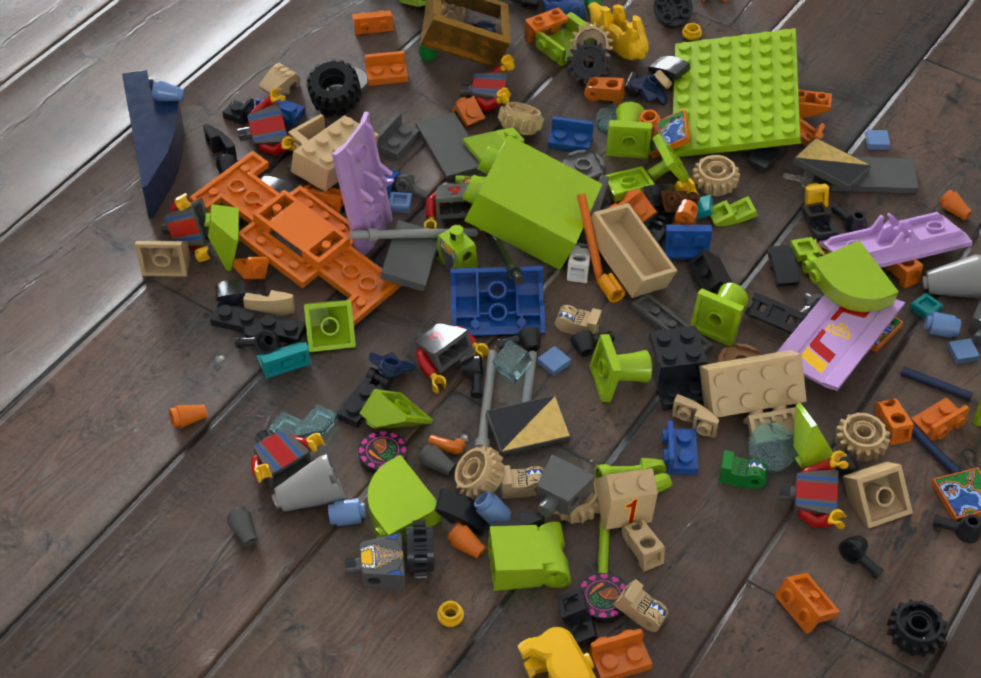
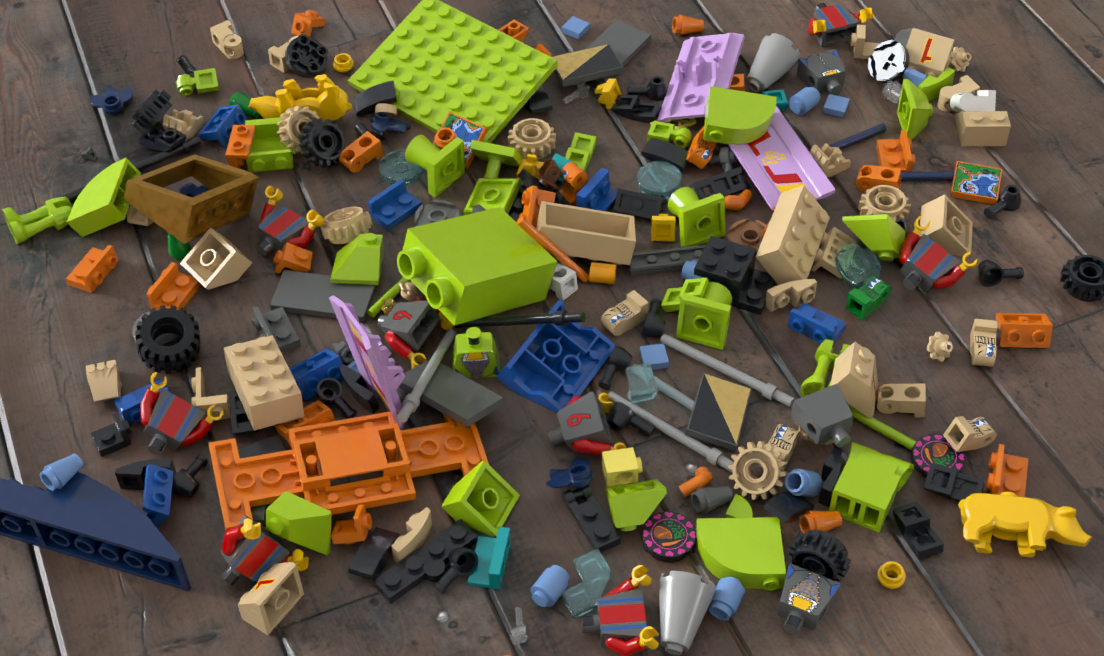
camera: 55 degrees left, 0 degrees up
none -> blue bracket [142,464,174,528]
none -> tan slope [180,227,252,290]
none -> clear hand [509,607,528,645]
none -> medium blue brick [530,565,570,607]
none -> light yellow brick [602,447,643,487]
none -> clear light blue tile [637,161,681,197]
none -> yellow tile [651,214,676,241]
none -> light grey bar [660,334,795,407]
none -> lime slope [661,278,709,312]
none -> orange leg [686,126,718,169]
none -> orange arm [725,189,752,211]
none -> lime tile [725,494,753,518]
none -> tan hand [809,143,851,177]
none -> black slope [893,502,944,560]
none -> tan plant [927,332,953,362]
none -> tan leg [970,319,998,367]

